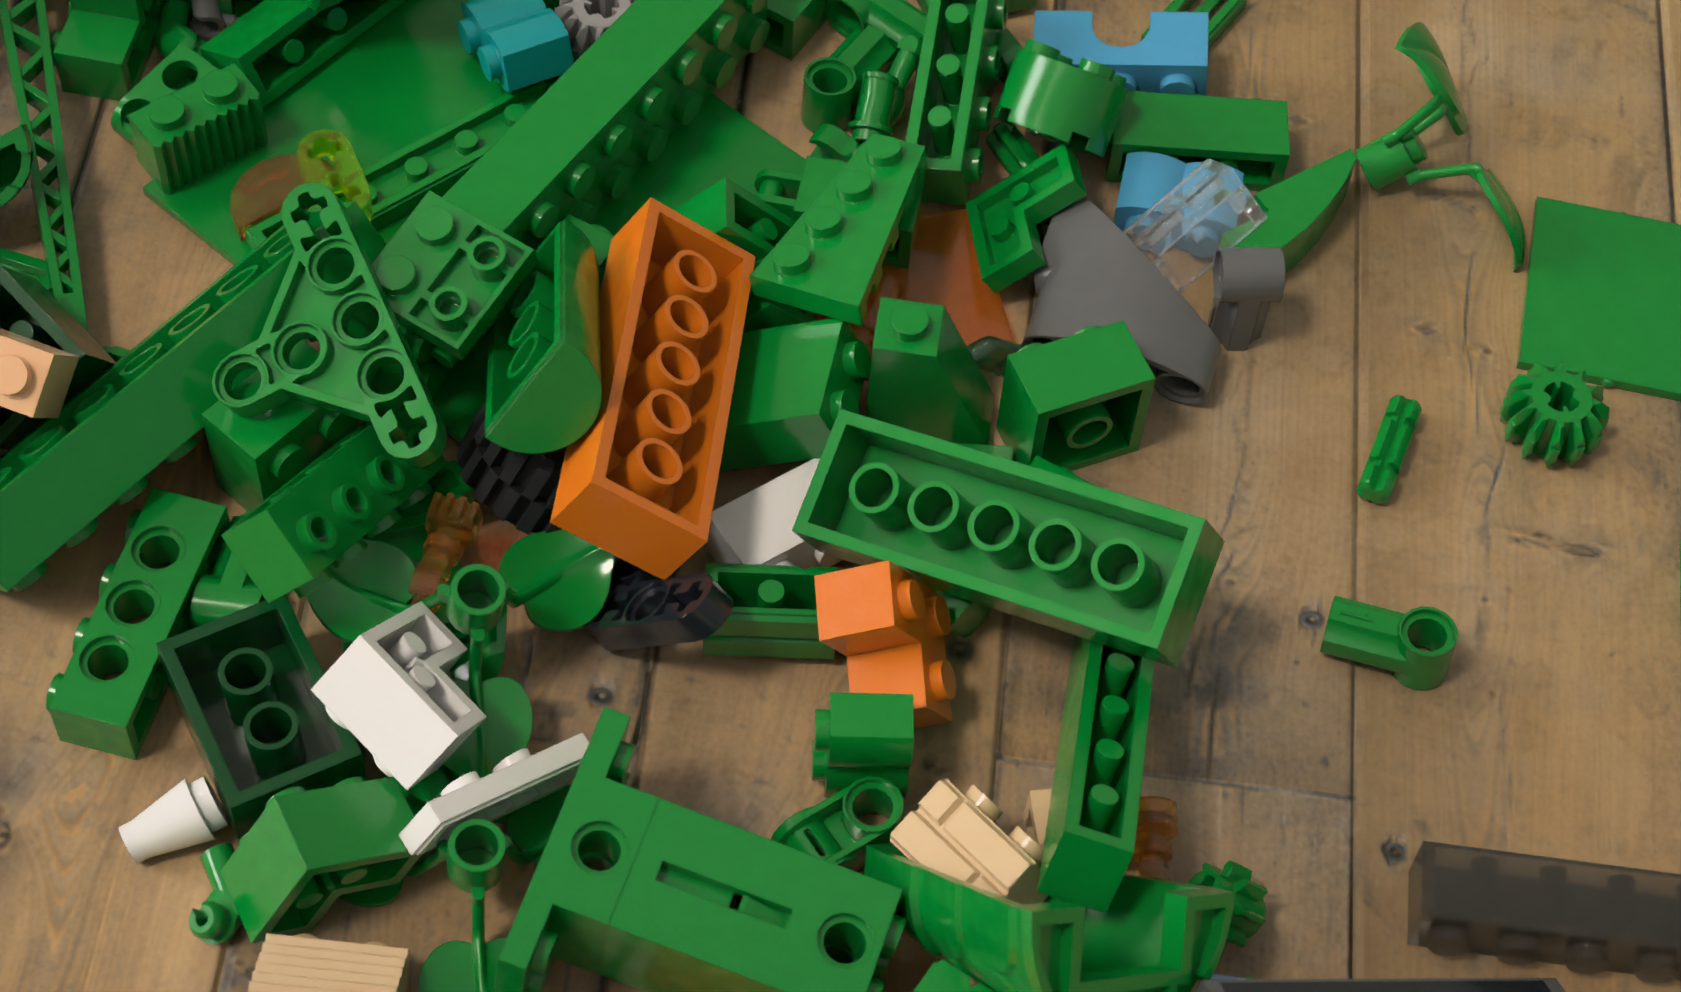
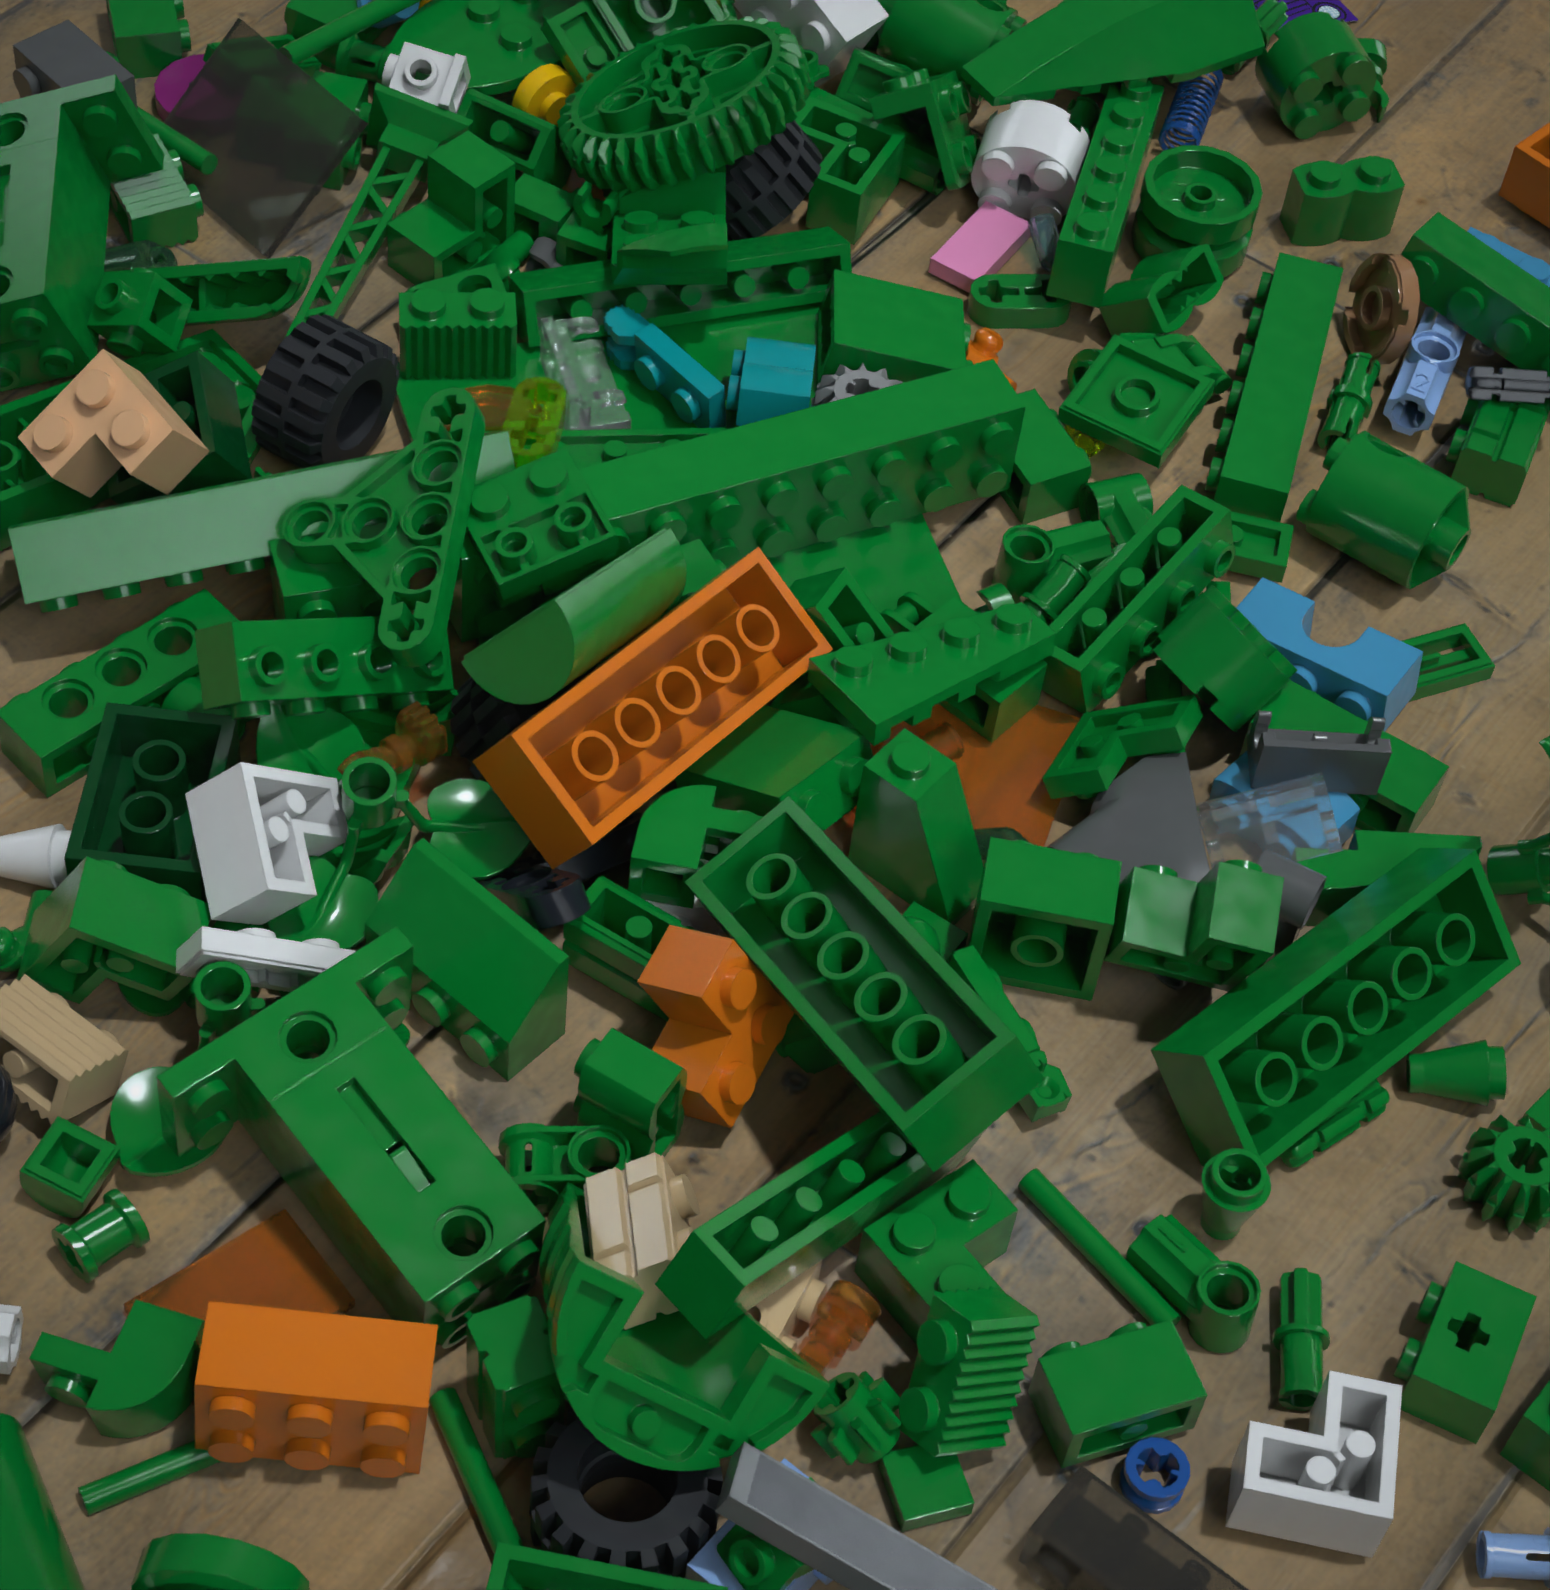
camera: 30 degrees right, 5 degrees down
none -> black tyre [251,314,399,468]
none -> green slope [365,838,569,1081]
none -> clear hinge [540,317,631,430]
none -> teal hinge [604,305,726,428]
none -> green brick [628,785,764,909]
none -> green brick [854,1159,1018,1345]
none -> green tile [878,1445,975,1532]
none -> green brick [898,1286,1040,1457]
none -> green bar [1018,1168,1182,1326]
none -> green brick [1028,1319,1208,1469]
none -> green brick [1104,860,1284,992]
none -> blue bush [1119,1437,1190,1514]
none -> green brick [1151,848,1521,1166]
none -> green cone [1200,1148,1271,1240]
none -> white brick [1225,1370,1402,1558]
none -> dark grey hinge [1246,711,1392,795]
none -> green axle [1272,1267,1330,1411]
none -> green brick [1393,1261,1537,1444]
none -> green cone [1406,1040,1507,1106]

